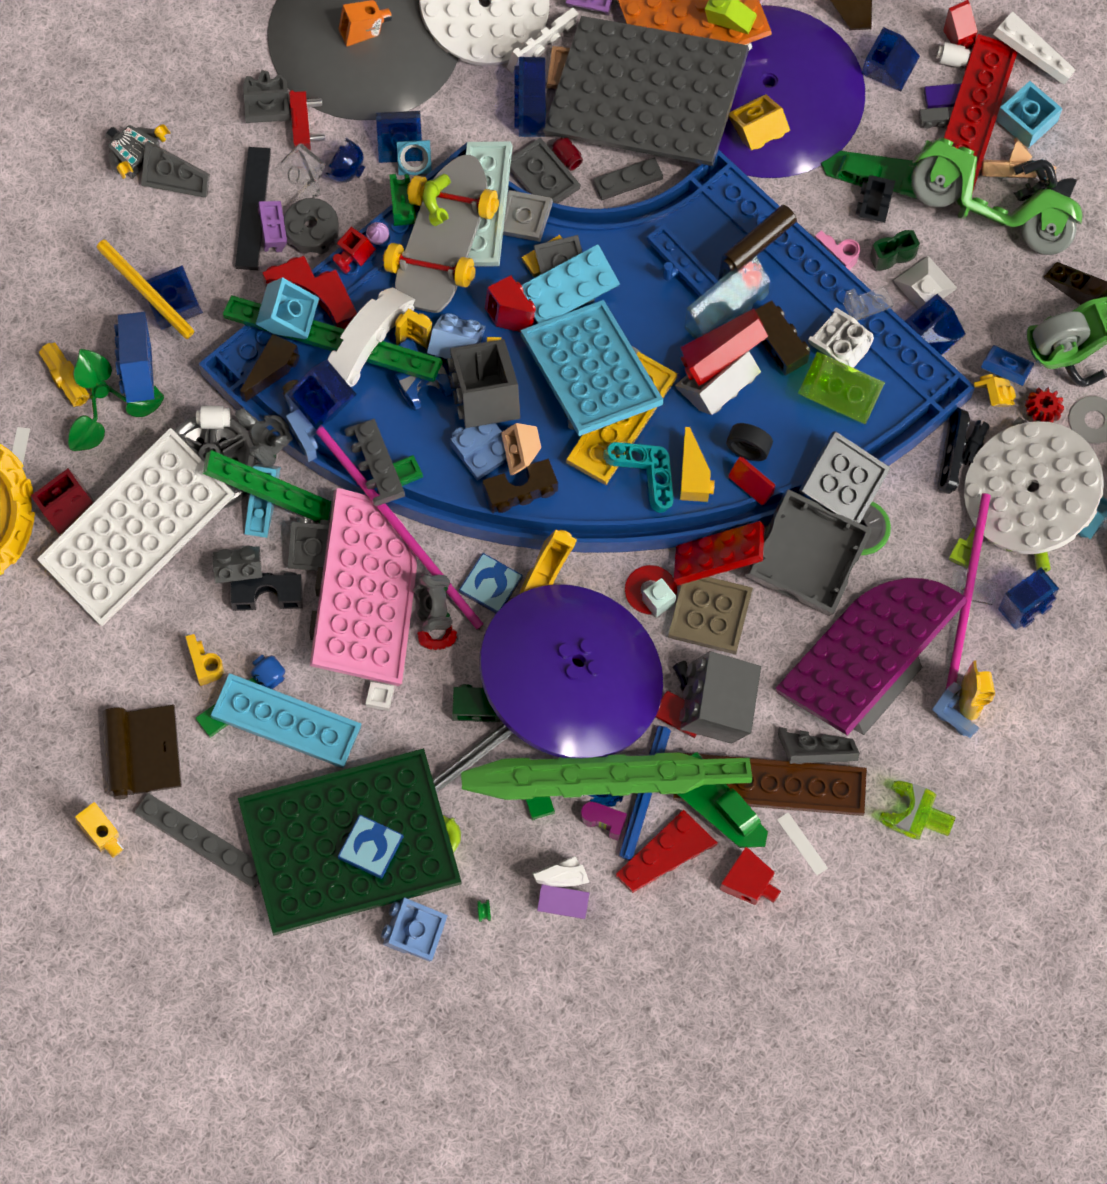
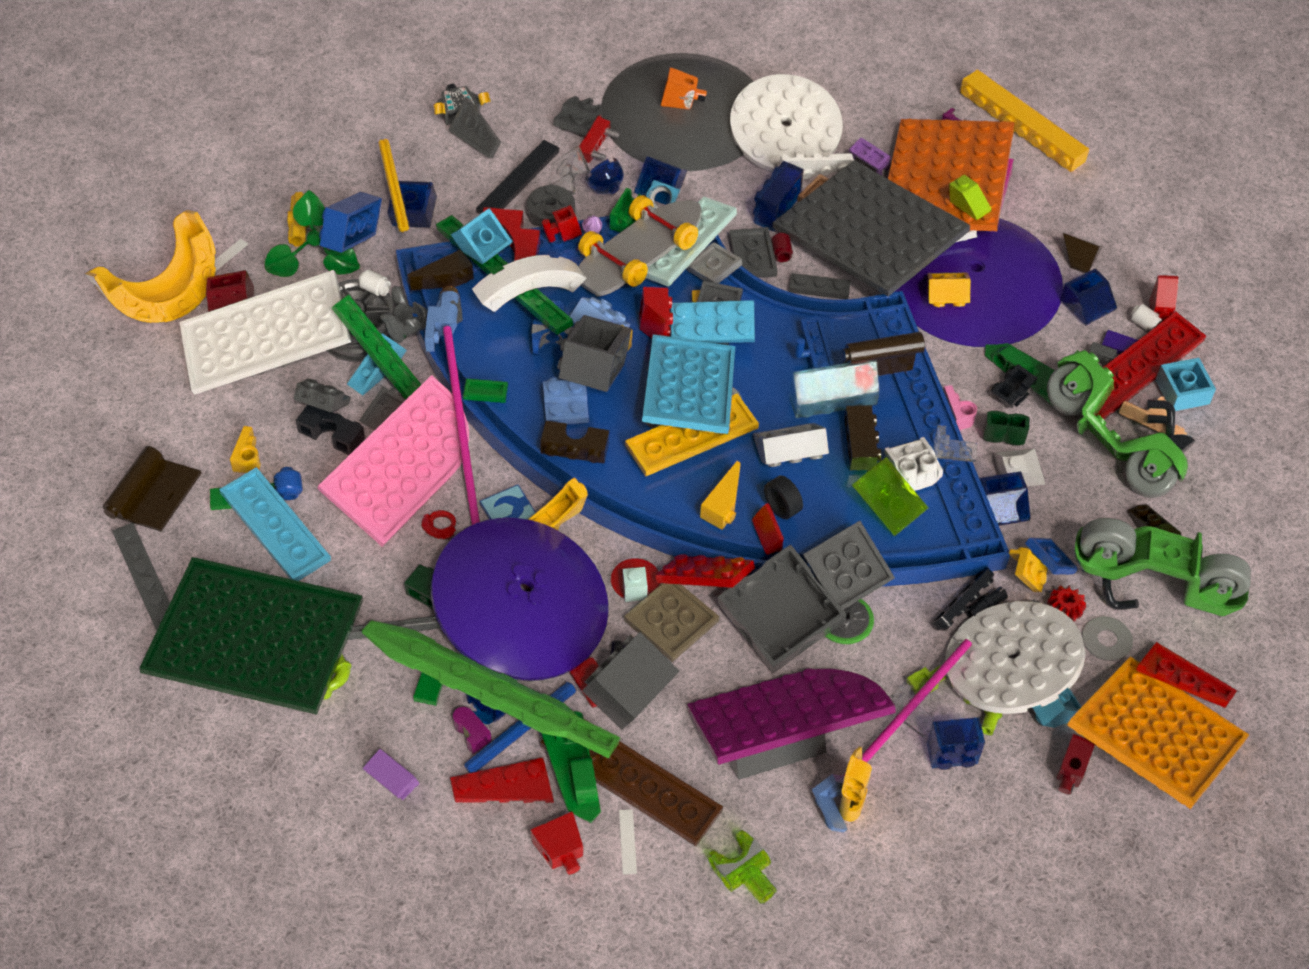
camera: 30 degrees right, 15 degrees down
yellow torso [75,802,124,858] -> none
medium lavender hinge [258,201,287,252] -> none
clear blue brick [287,359,357,430] -> none
tile [338,815,403,879] -> none
dark grey hinge [344,419,405,506] -> none
white plate [366,682,394,711] -> none
medium blue plate [381,898,448,962] -> none
yellow bracket [395,308,432,349] -> none
dark grey hair [413,573,452,633] -> none
lime piece [422,174,451,226] -> none
green bush [477,899,491,922] -> none
light nougat slope [501,423,541,475] -> none
white slope [532,856,589,887] -> none
teal beam [603,442,674,513] -> none
red slope [680,309,768,386] -> none
dark grey wing [778,727,860,764] -> none
white wing [993,11,1076,84] -> none

